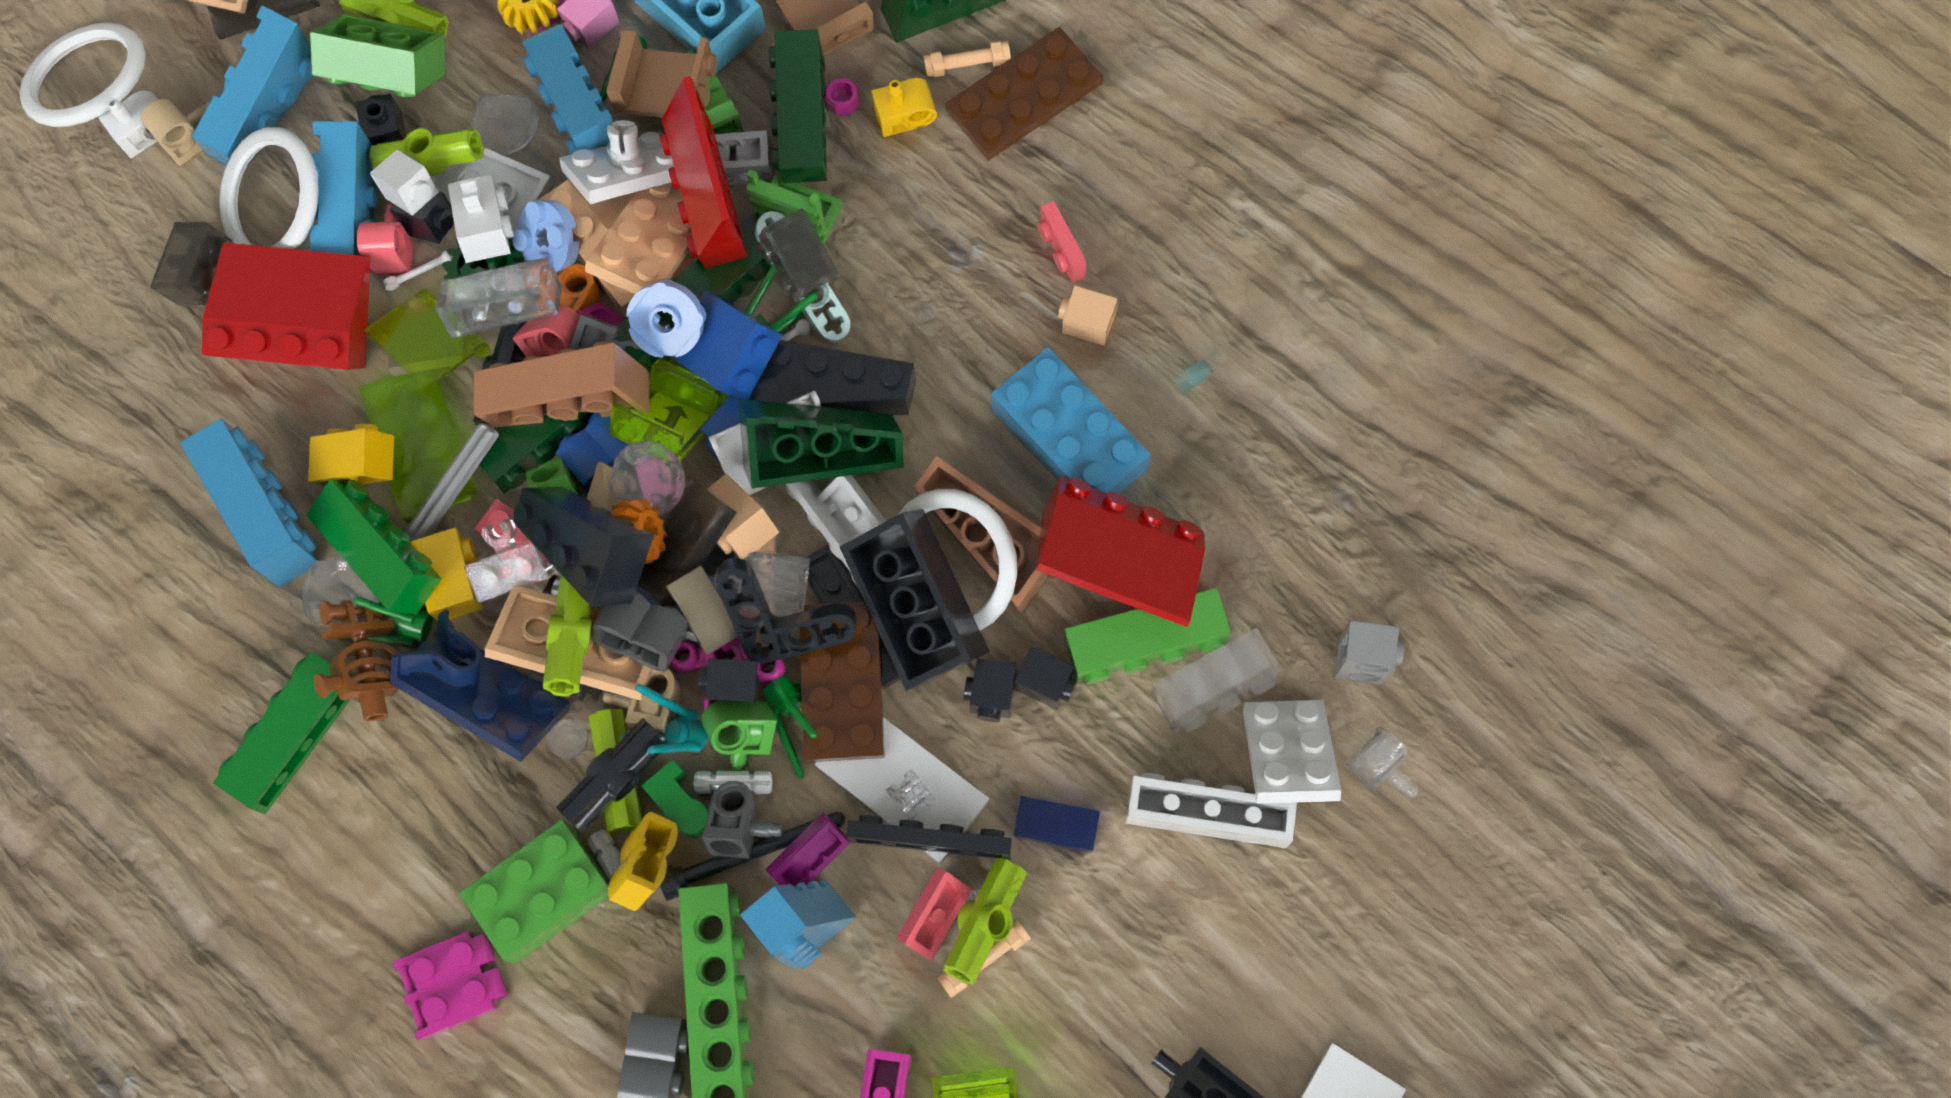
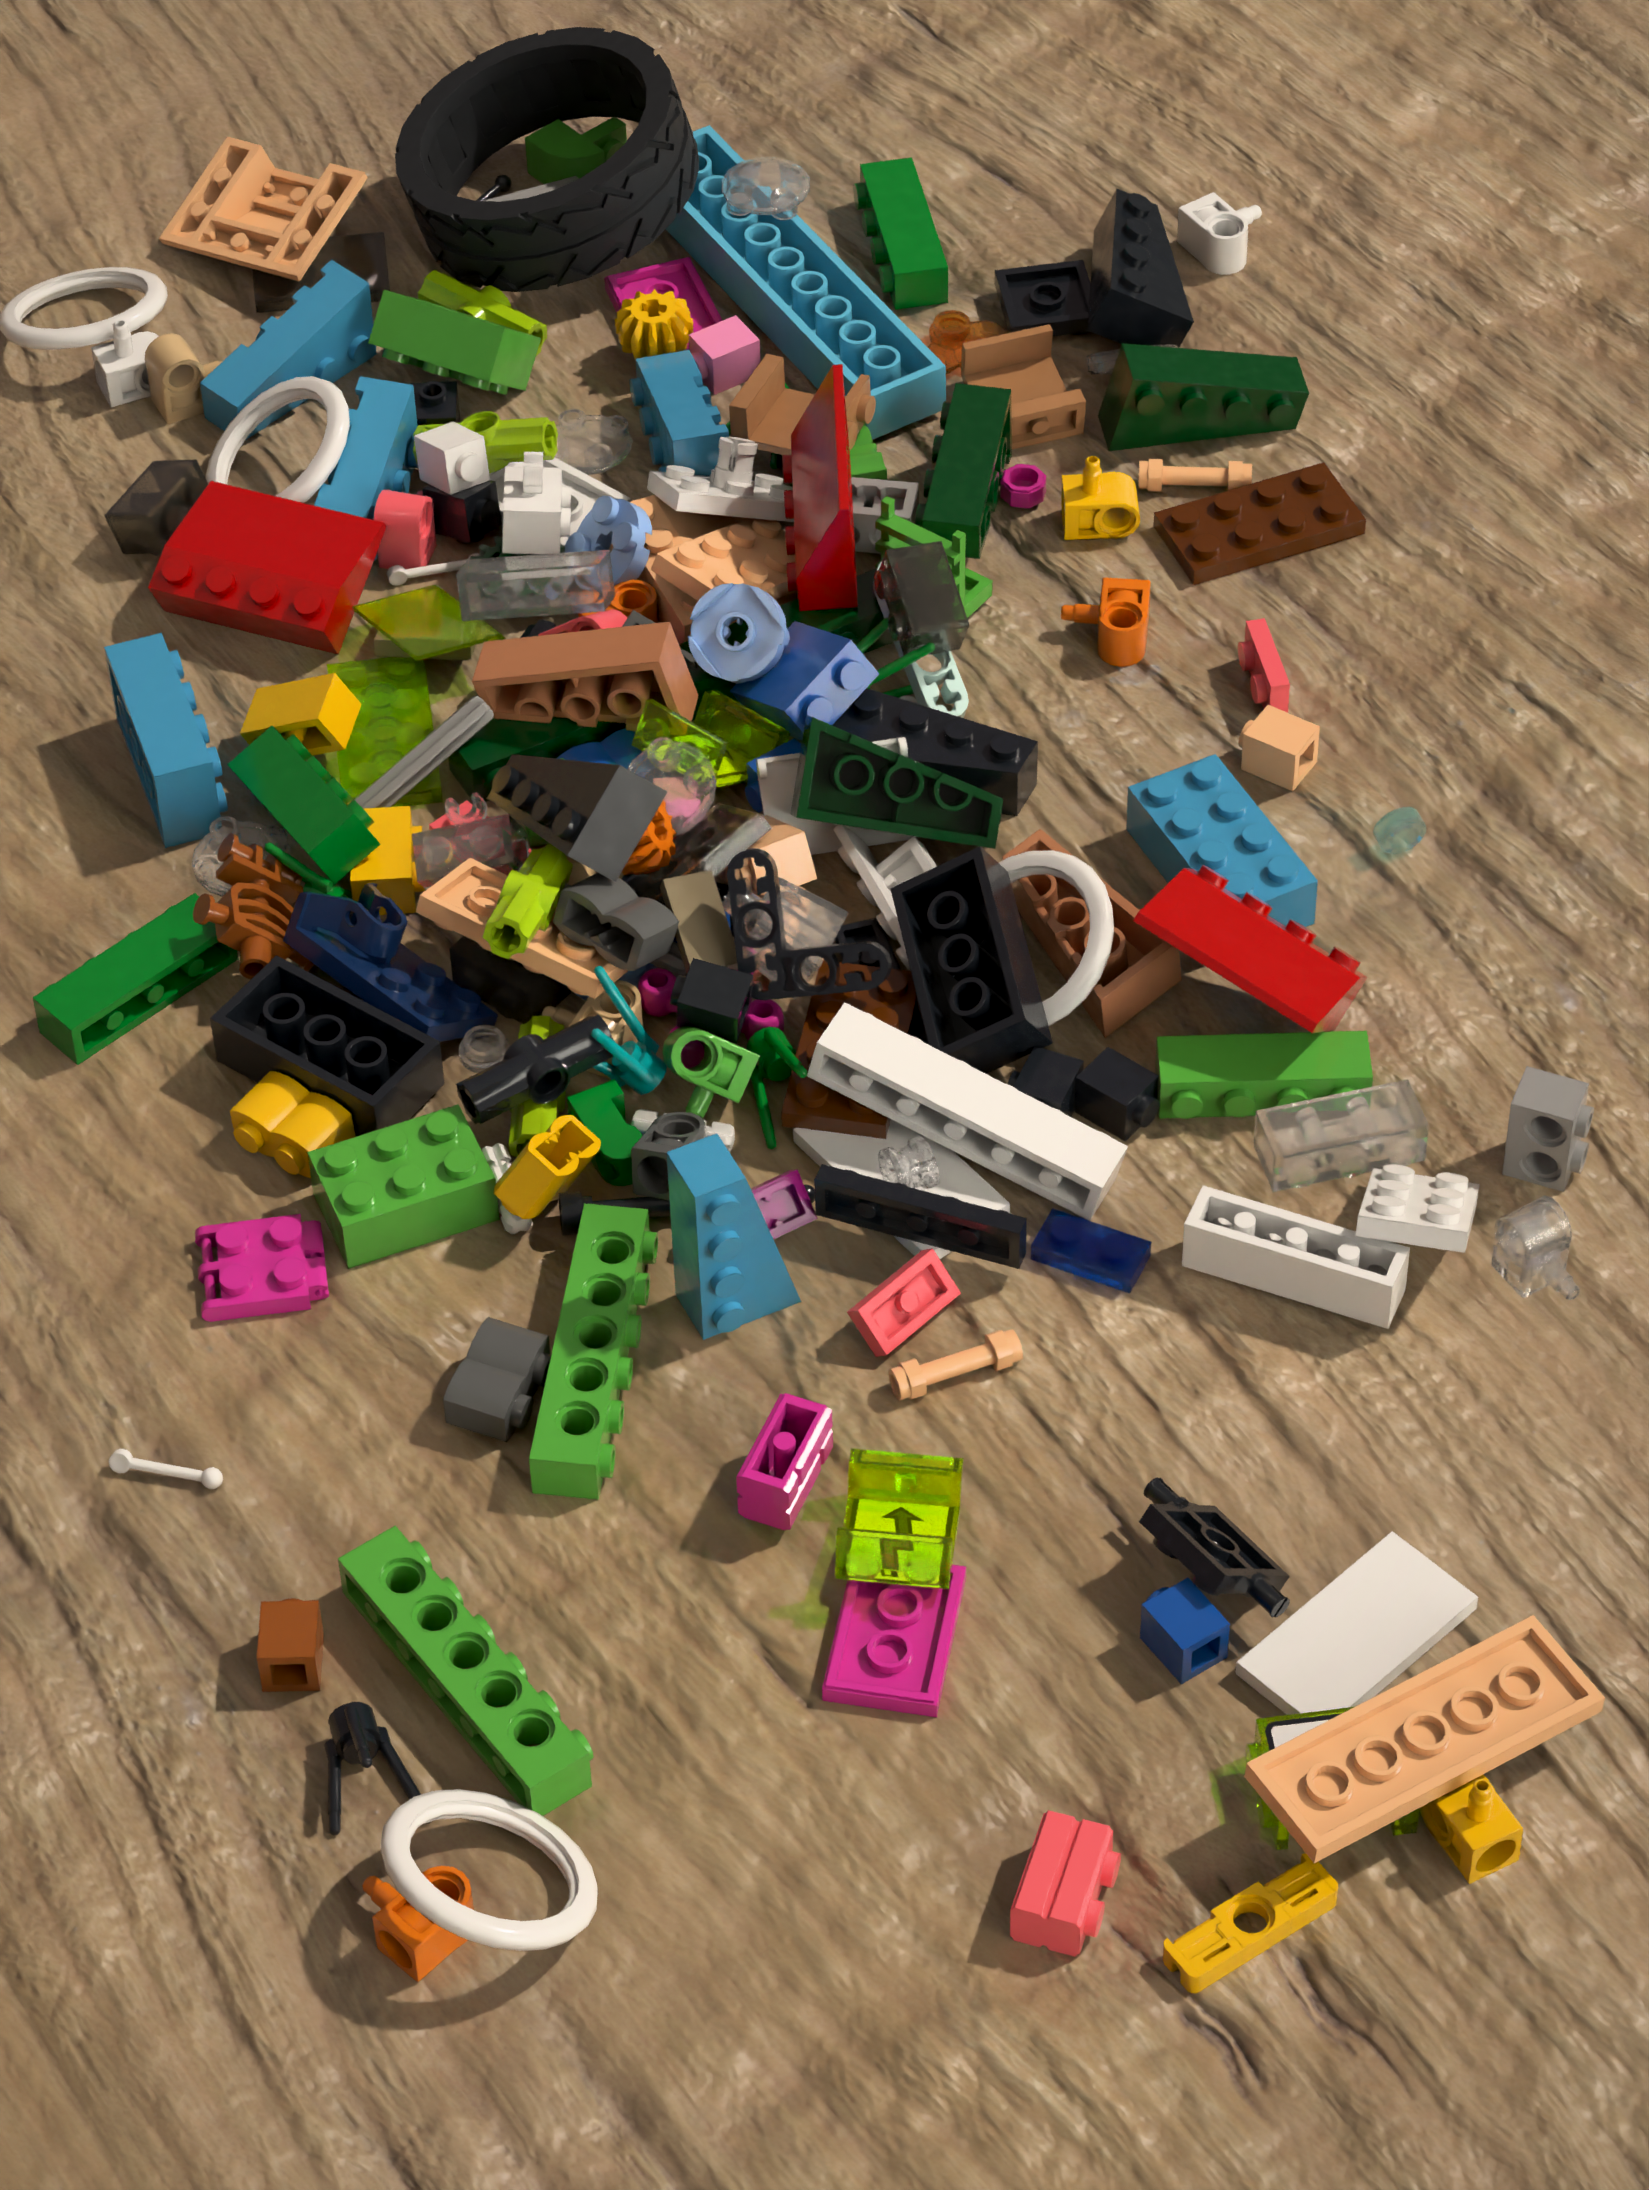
camera: 10 degrees right, 25 degrees down
lime piece [942,858,1027,985] -> none
none -> black brick [210,955,445,1136]
none -> yellow brick [230,1071,356,1178]
none -> white brick [807,1002,1128,1221]
none -> orange piece [1061,577,1151,667]

